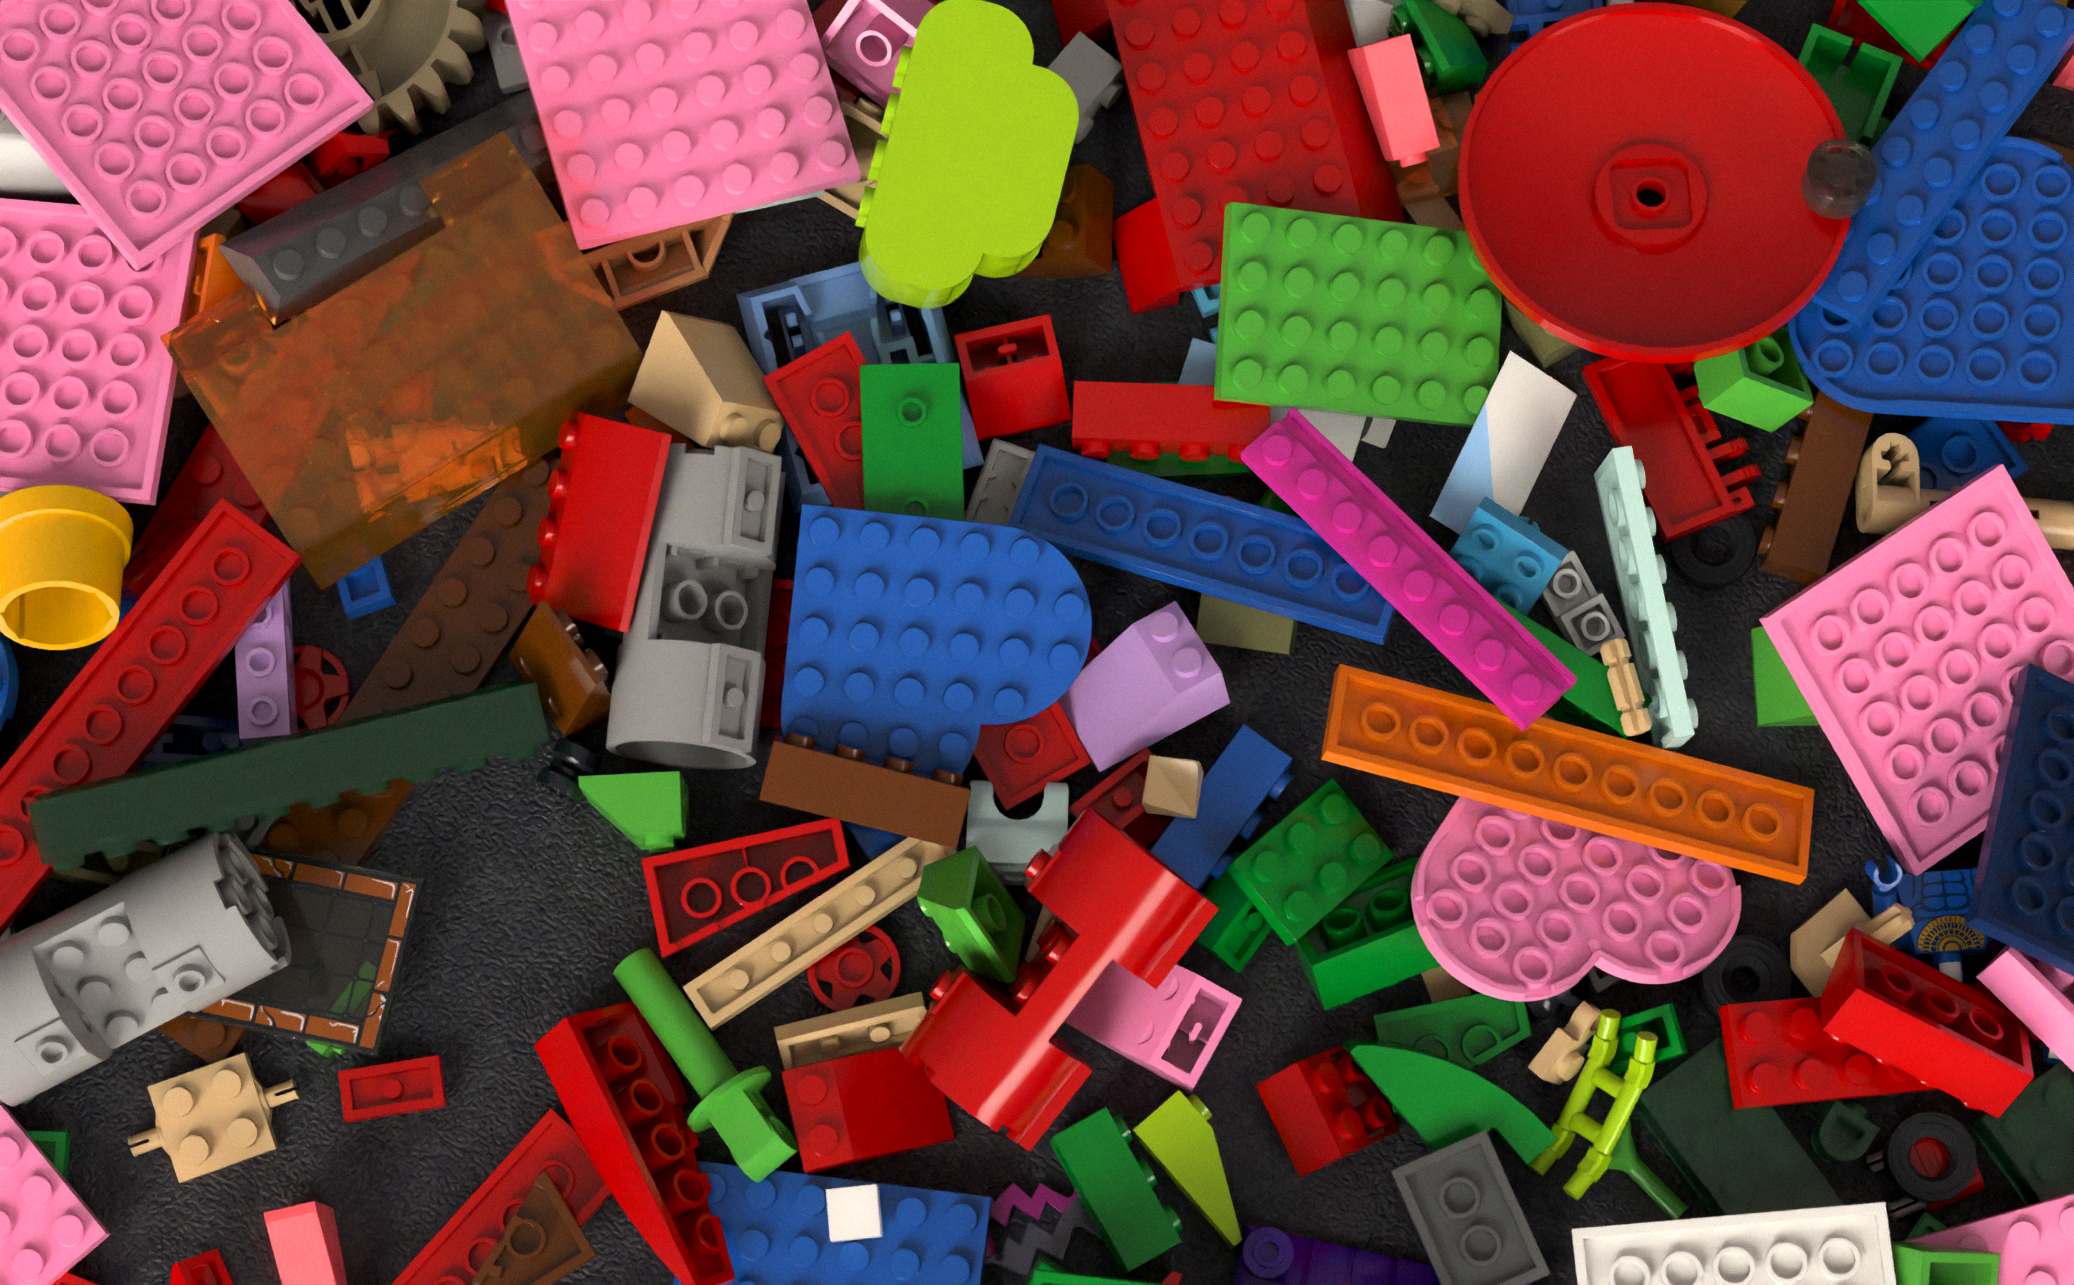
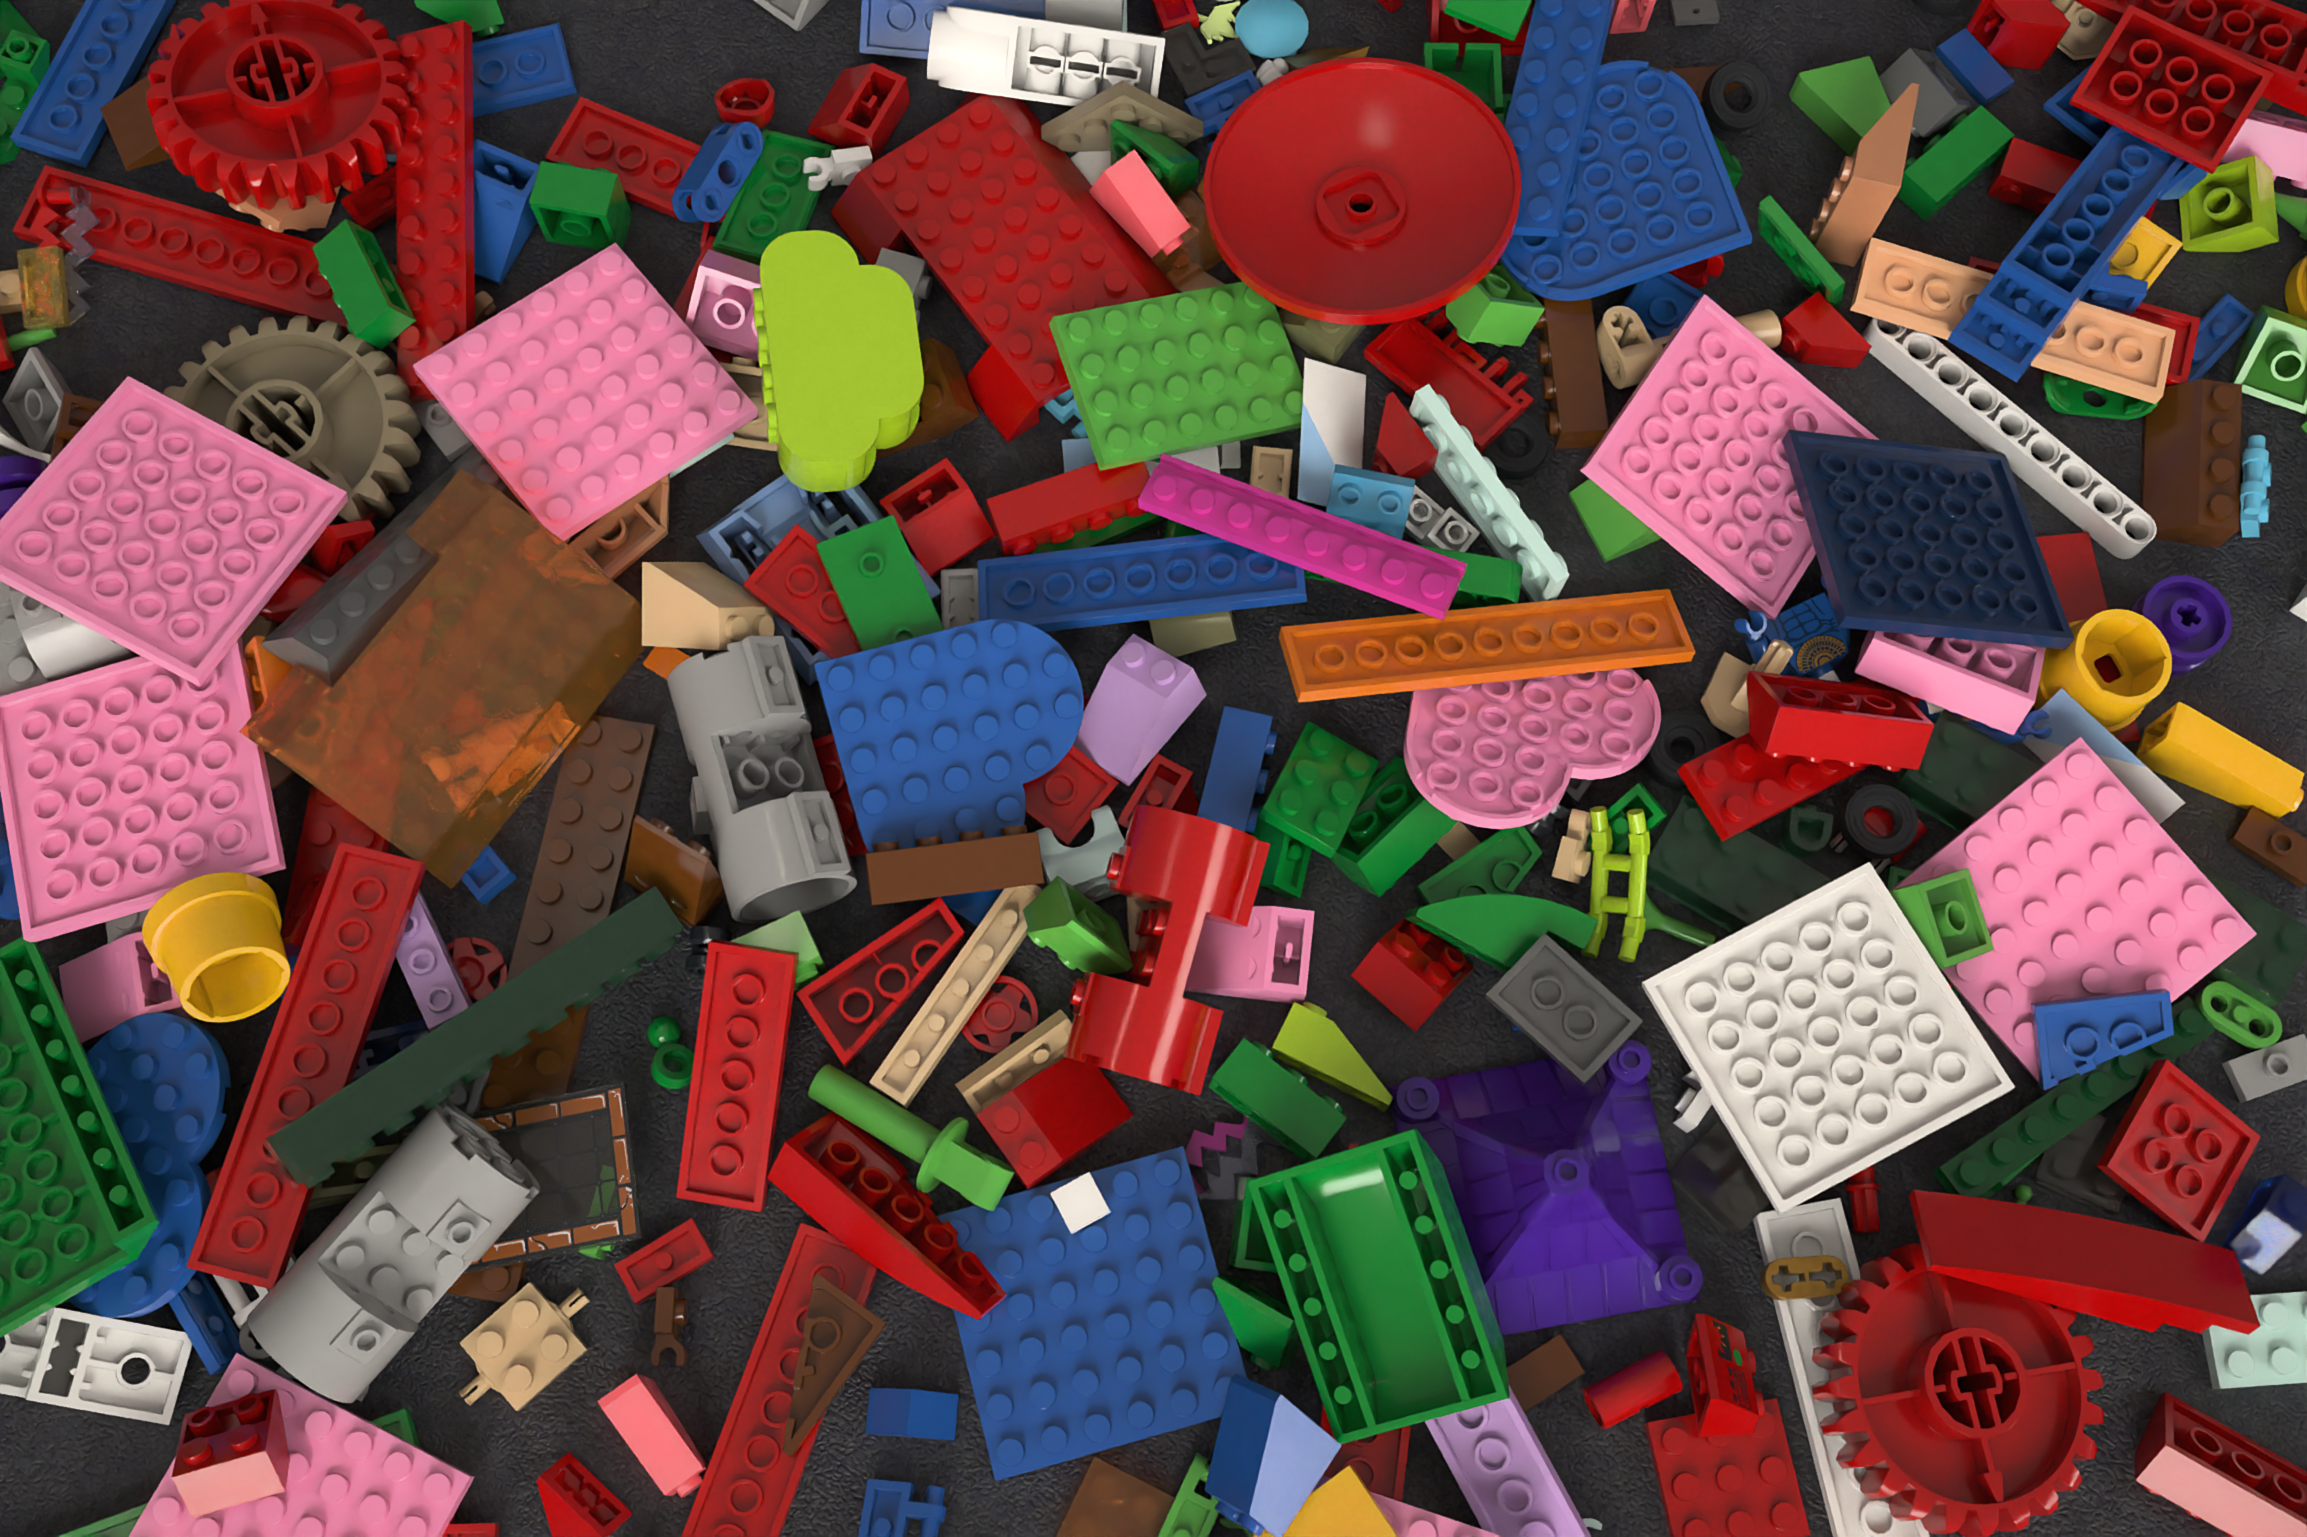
camera: 25 degrees left, 5 degrees down
red slope [526,410,672,633] -> none
tan slope [1142,755,1204,819] -> none
tan axle [1600,638,1652,736] -> none
clear smoke wheel [1800,139,1877,219] -> none
none -> green plate [647,1015,694,1089]
none -> reddish brown plate [651,1287,688,1367]
none -> red plate [676,939,799,1212]
none -> tan plate [1249,446,1293,499]
none -> red slope [1372,392,1439,481]

